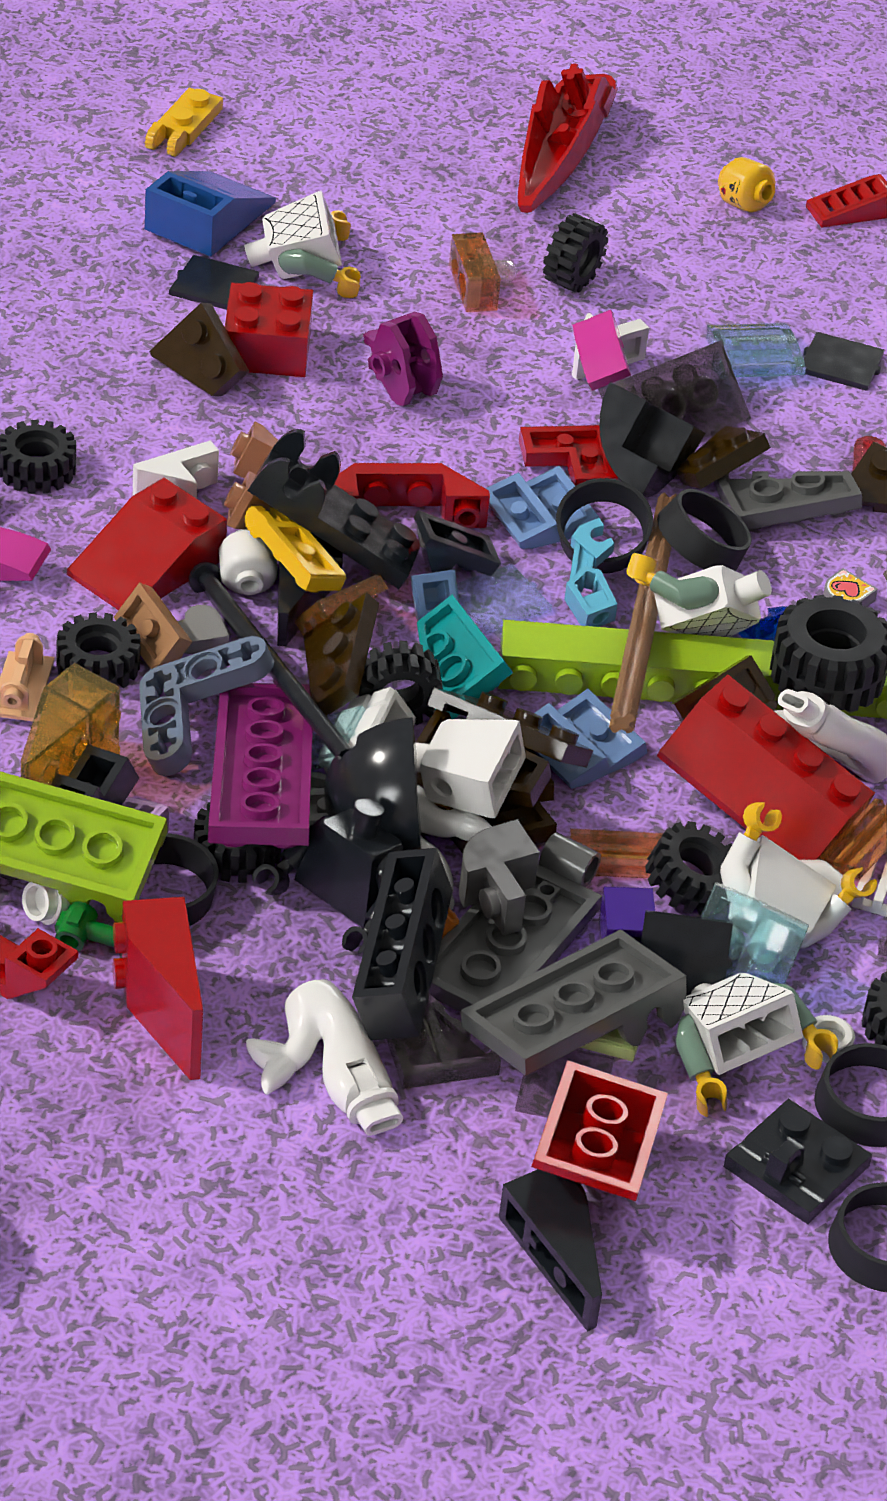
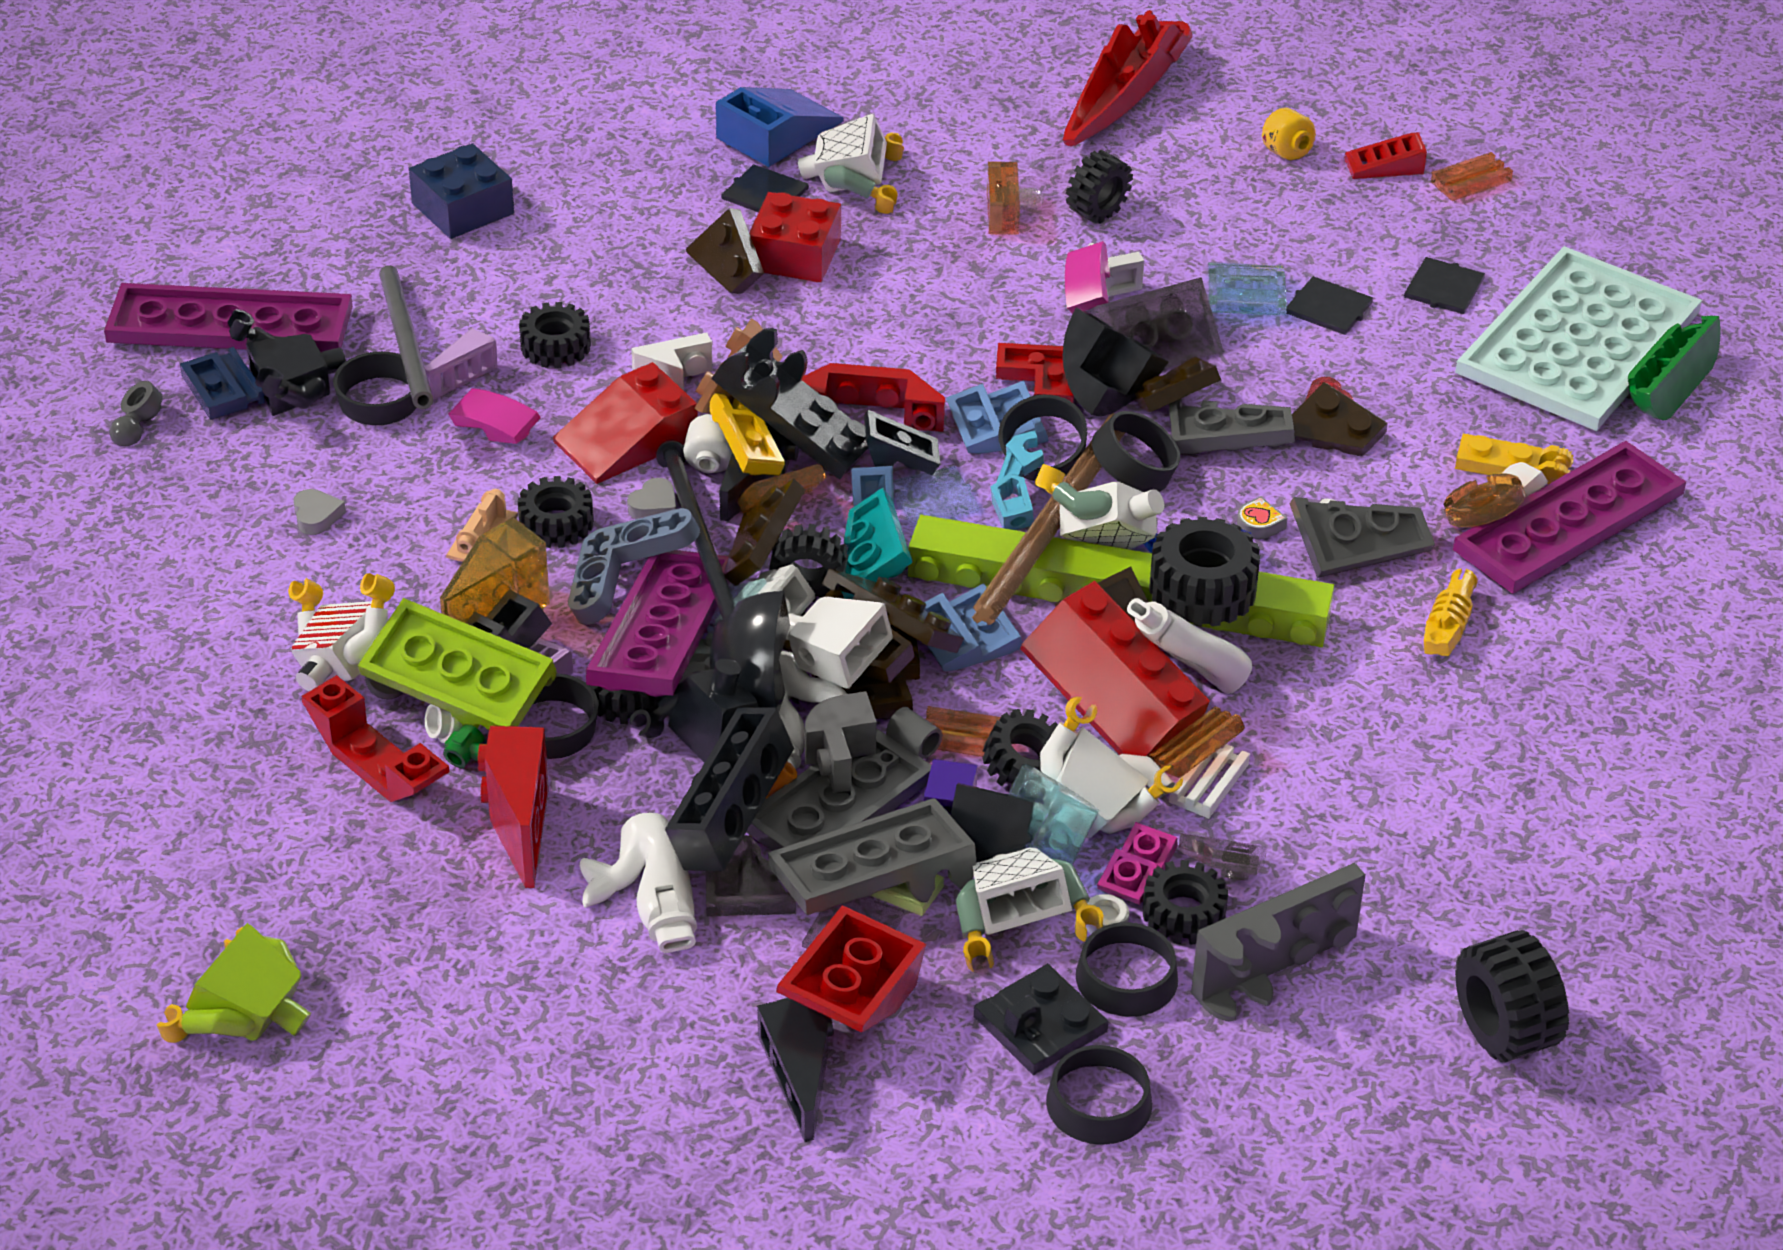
camera: 15 degrees right, 0 degrees up
medium nougat plate [114,582,192,669] -> none
yellow hinge [144,87,223,157] -> none
magenta hinge [363,311,443,406] -> none
none -> dark pink slope [1097,822,1178,905]

